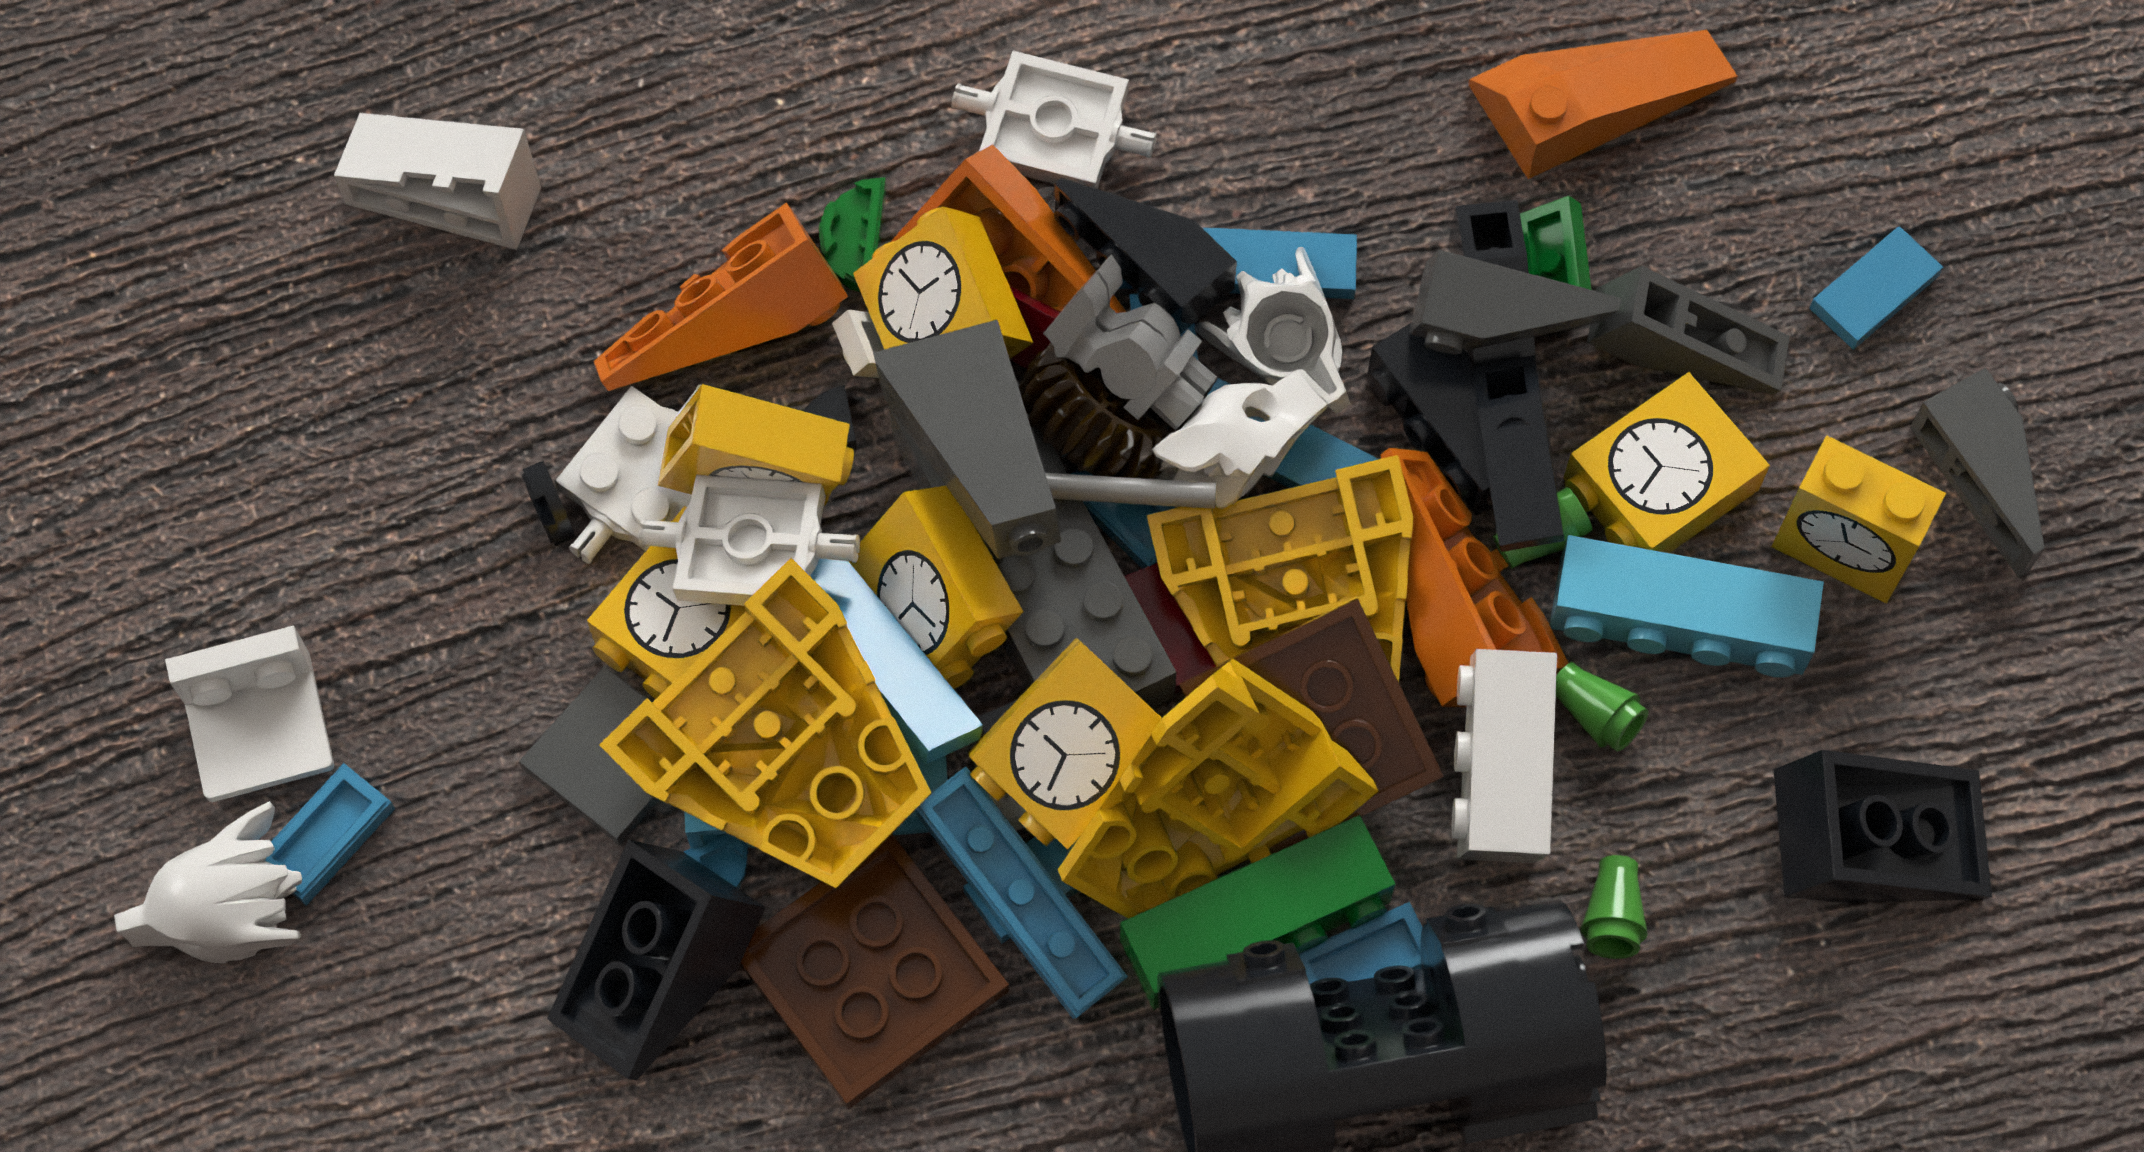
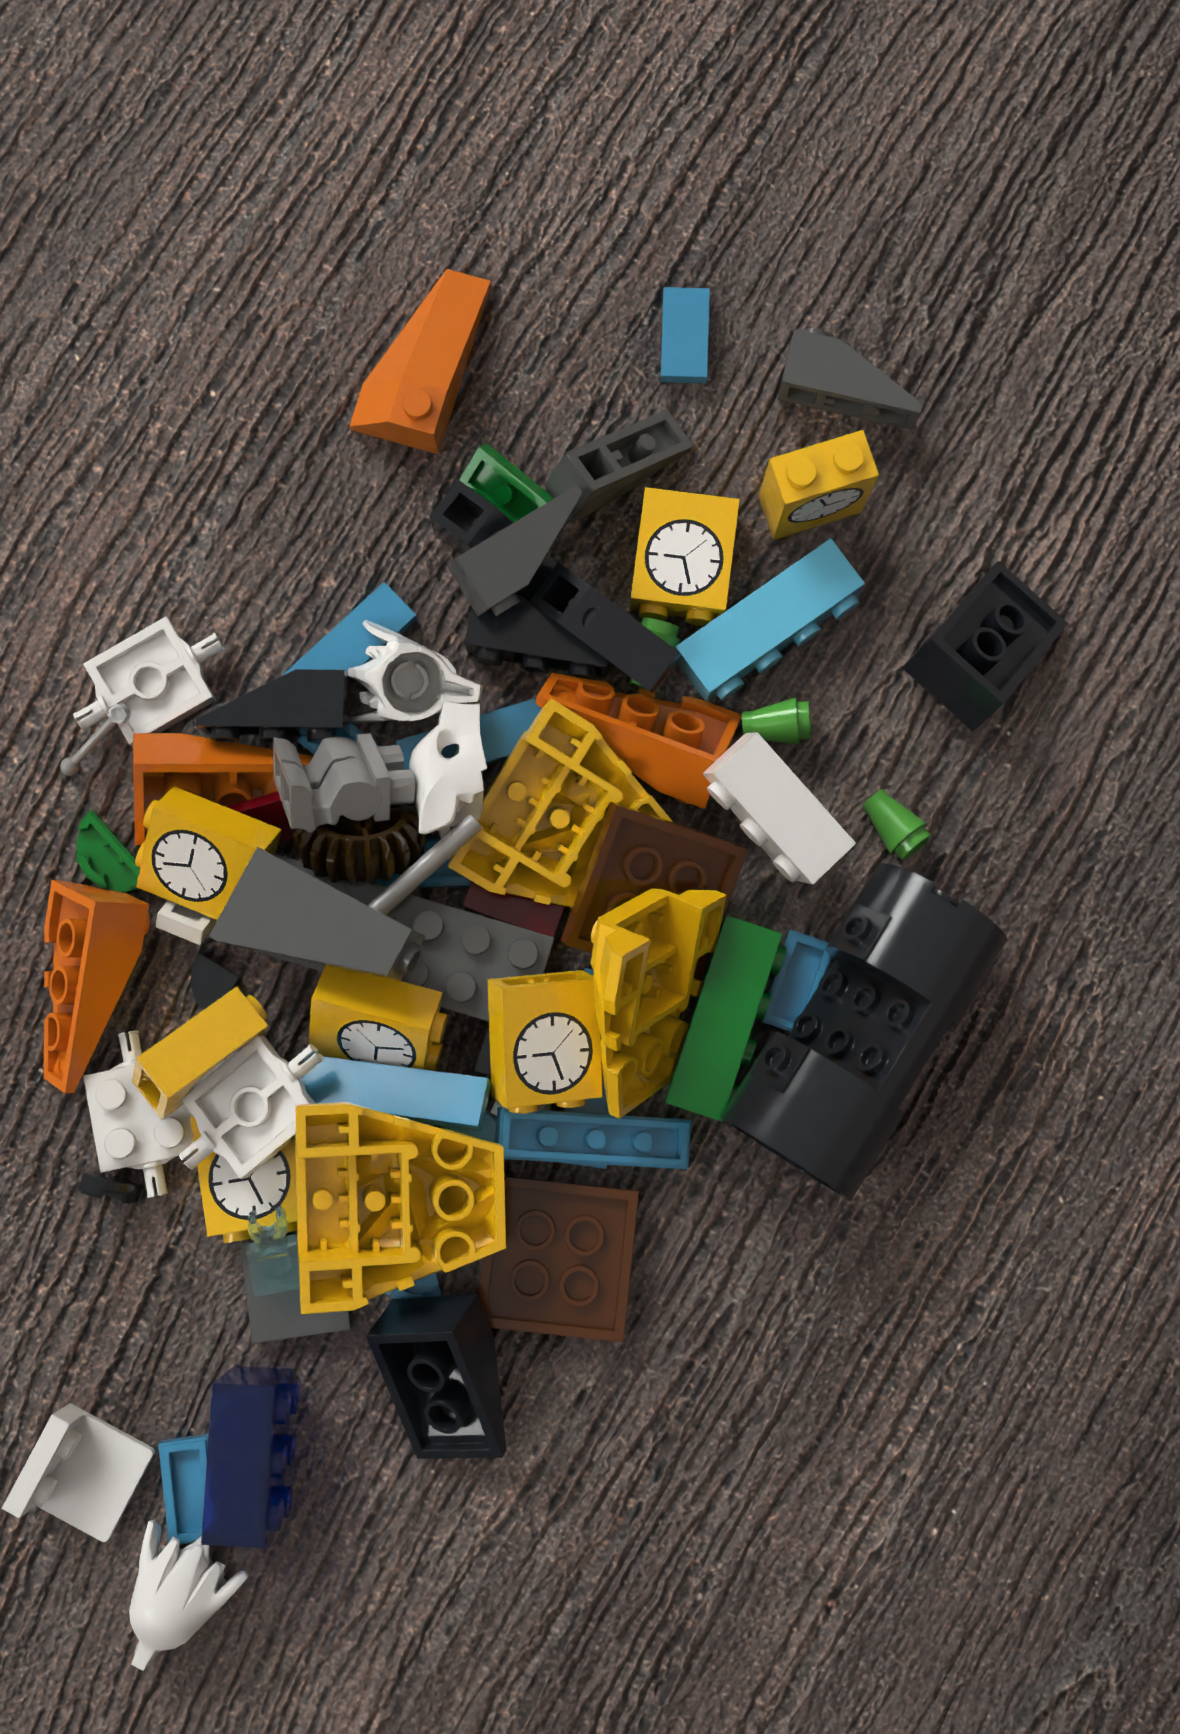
camera: 45 degrees left, 15 degrees up
none -> light grey hinge [60,703,131,776]
none -> clear blue brick [201,1366,299,1548]
none -> clear light blue plate [246,1206,299,1297]

